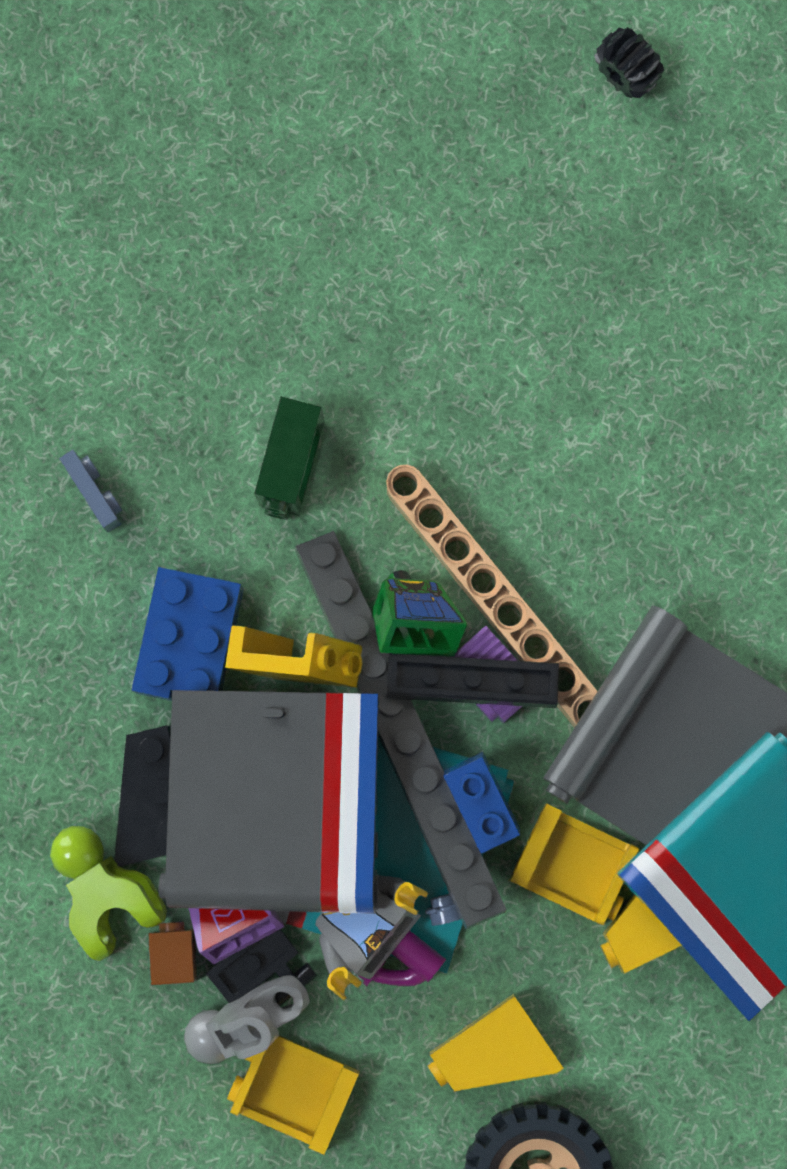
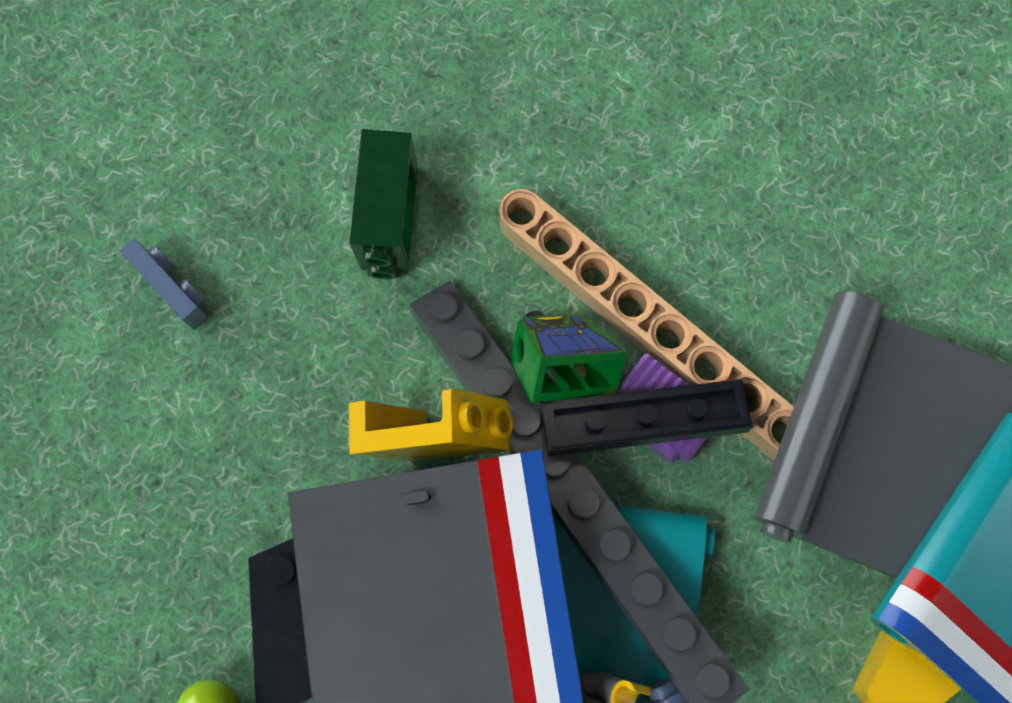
camera: 15 degrees left, 5 degrees down
blue piece [131,567,244,701] -> none
blue brick [443,752,520,854] -> none
yellow panel [509,804,639,925] -> none

